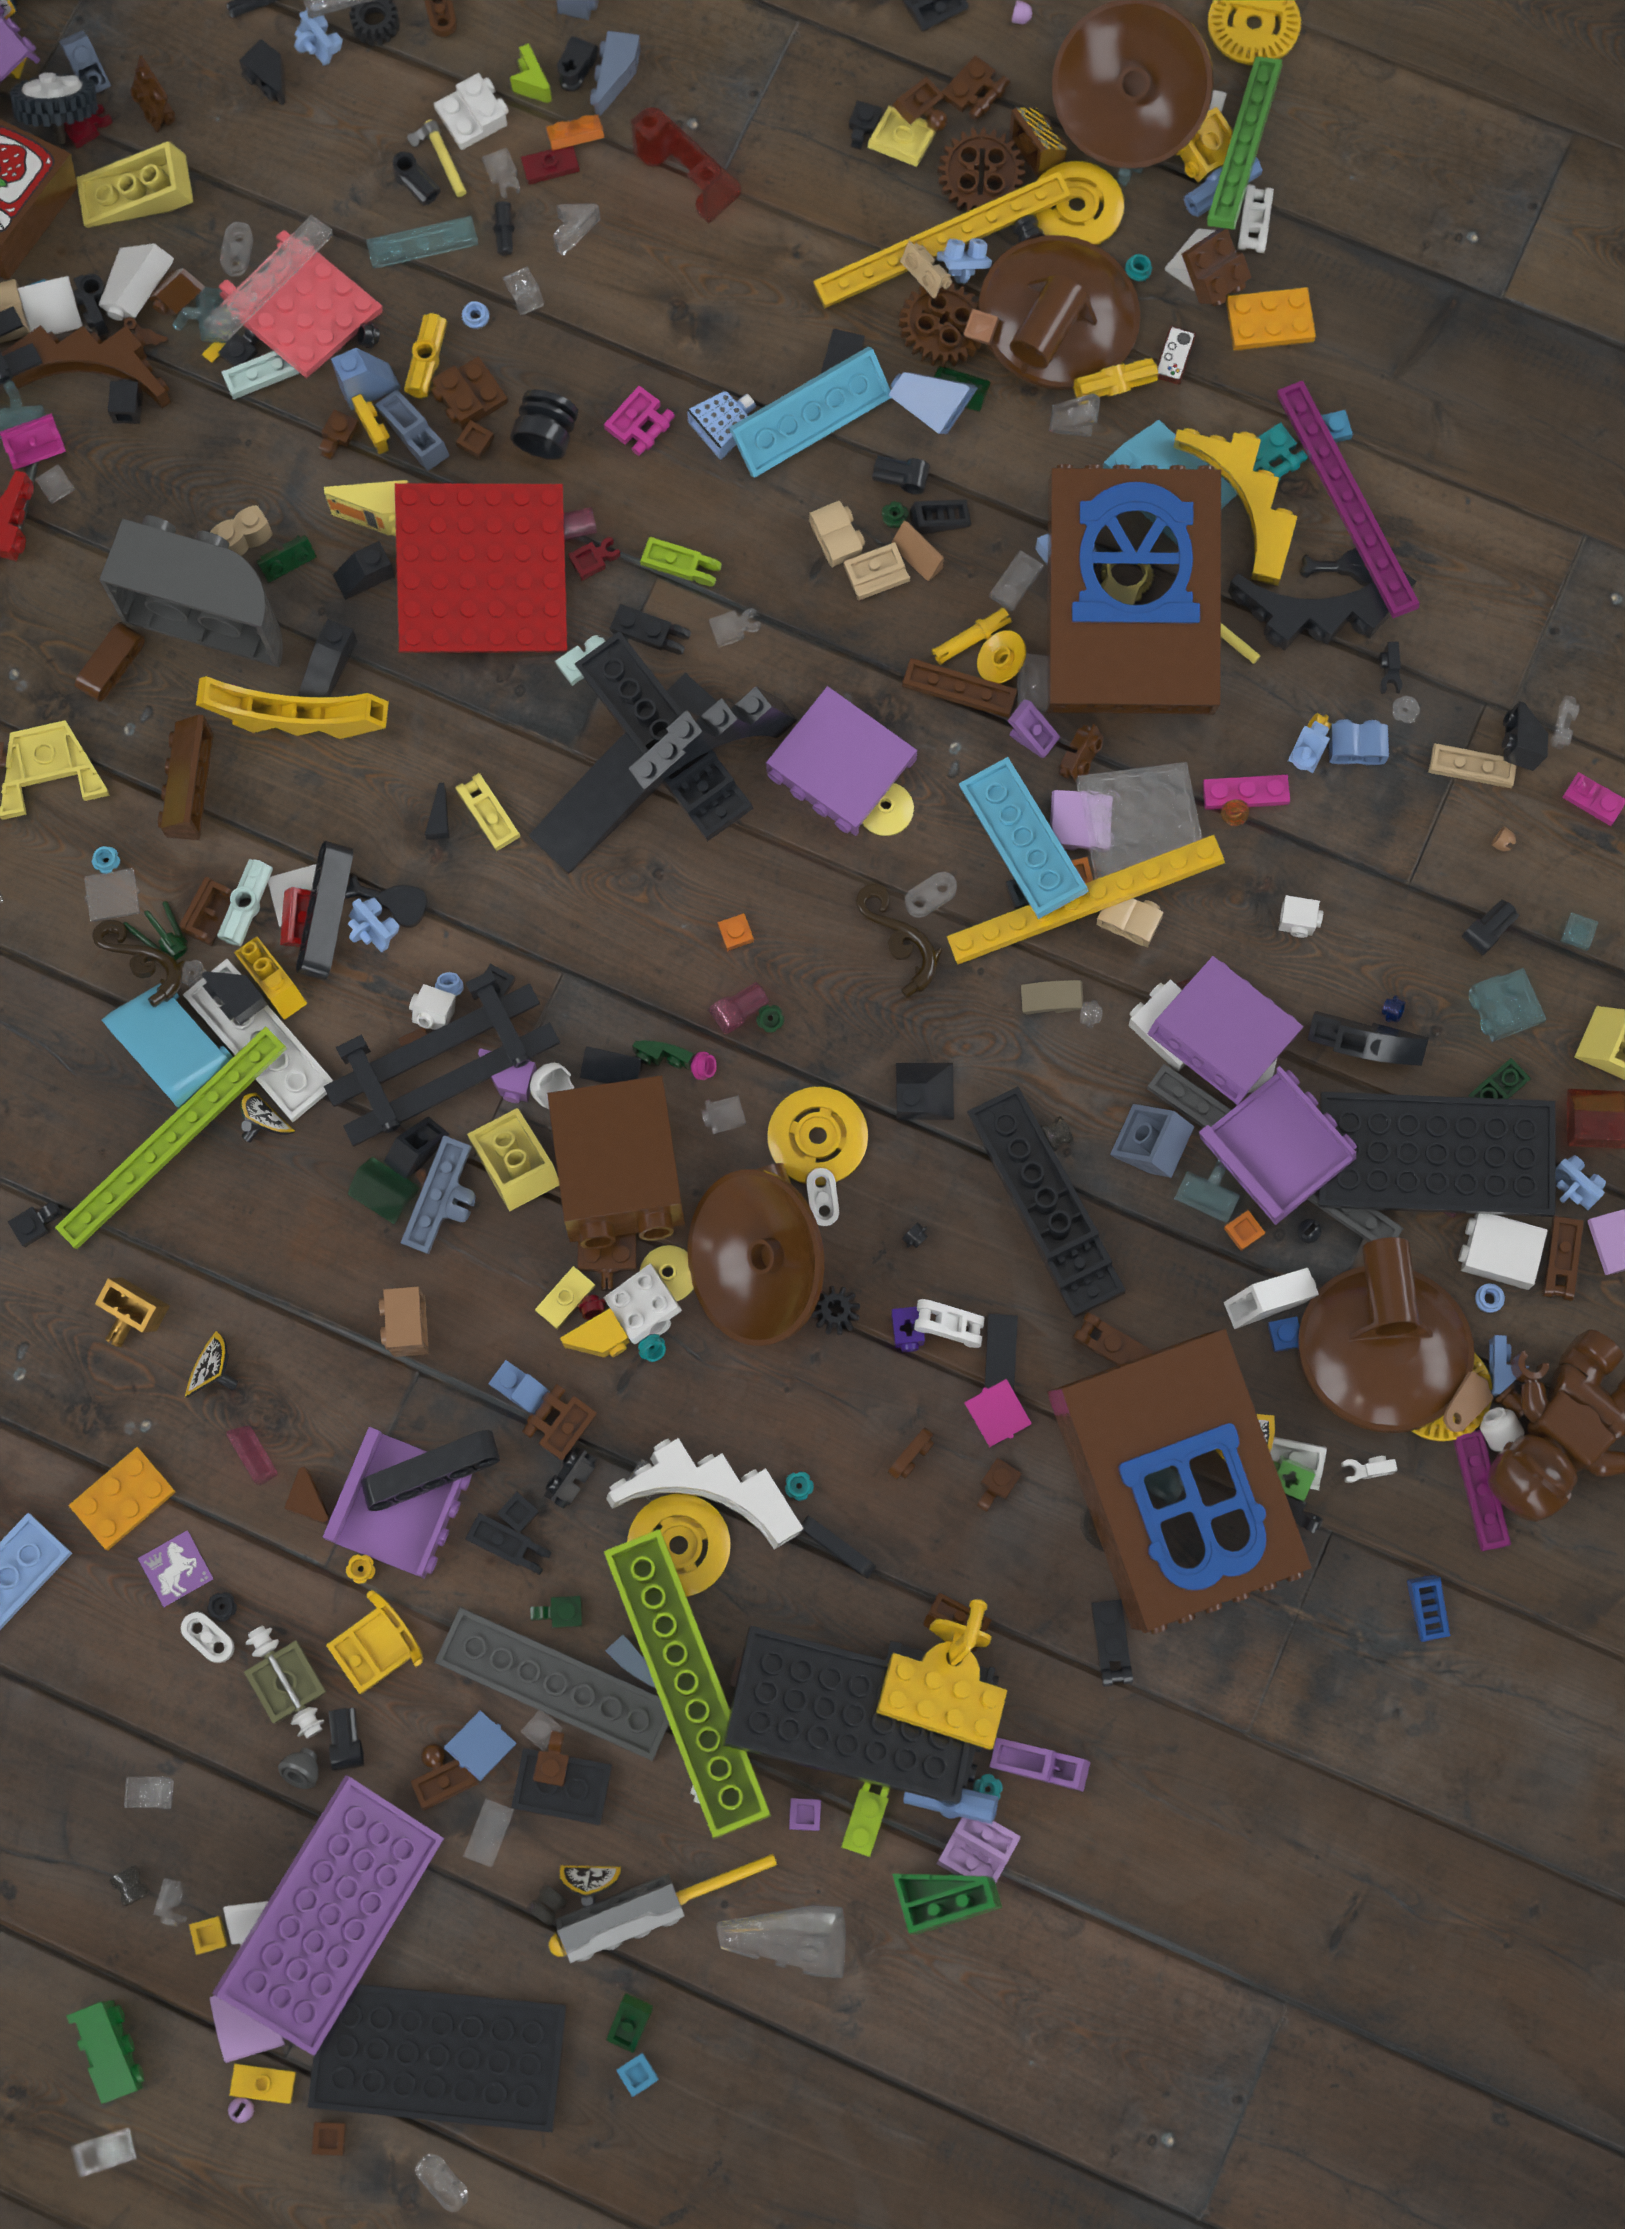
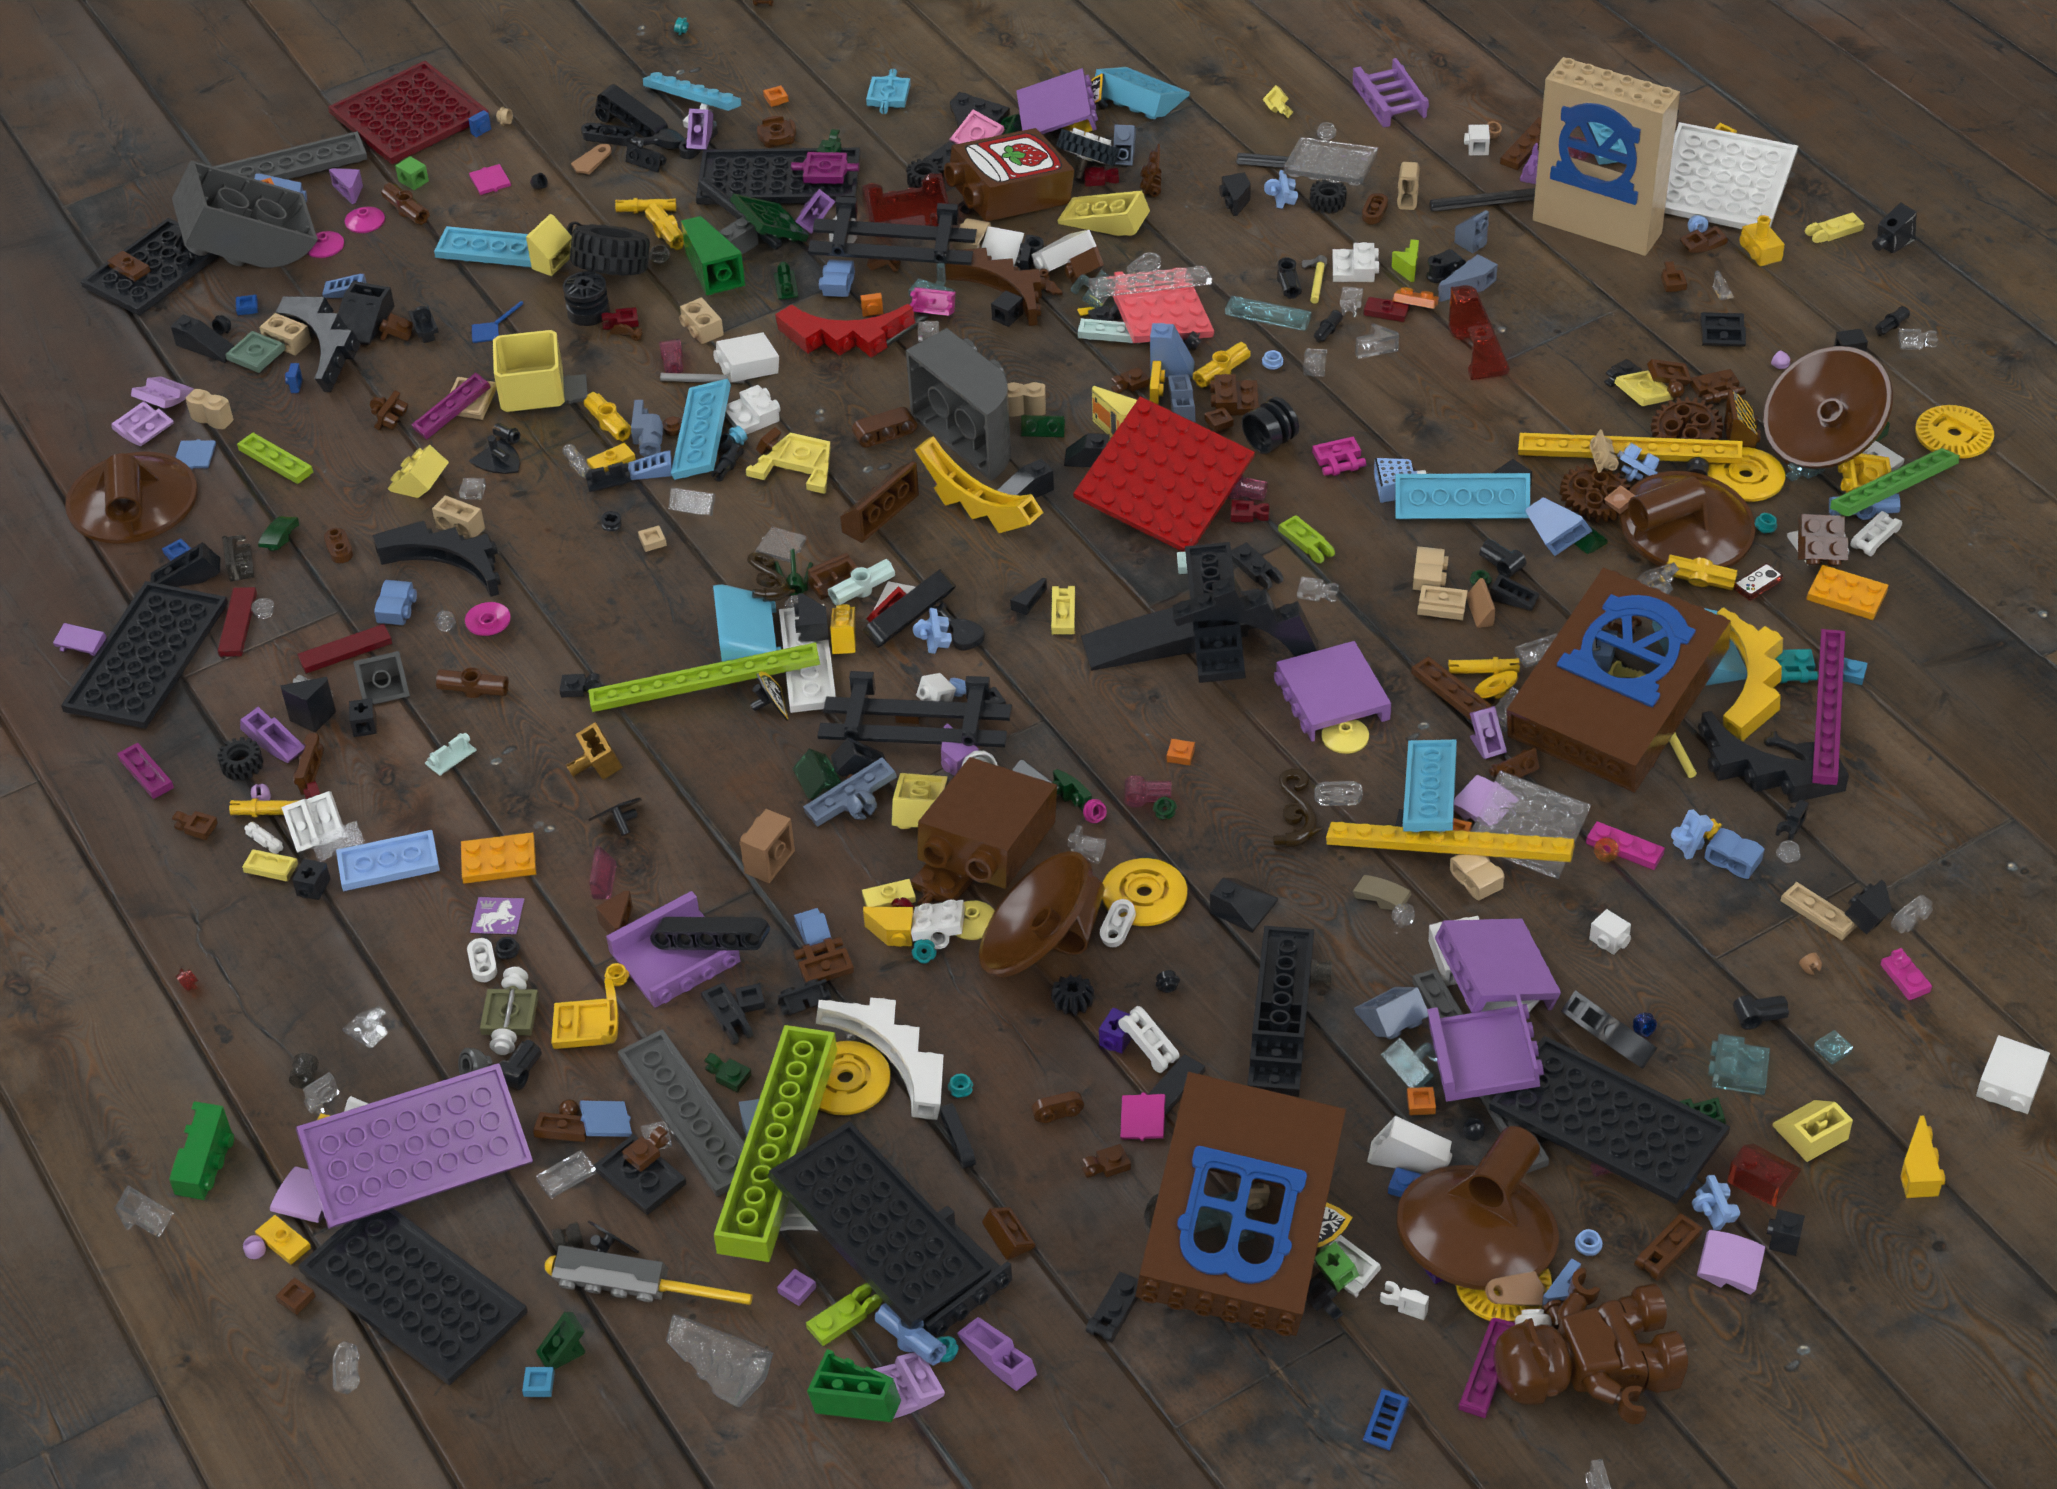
camera: 35 degrees right, 30 degrees down
medium azure plate [92,846,120,874] -> none
yellow plate [876,1599,1007,1750] -> none
white brick [1458,1214,1548,1290] -> none

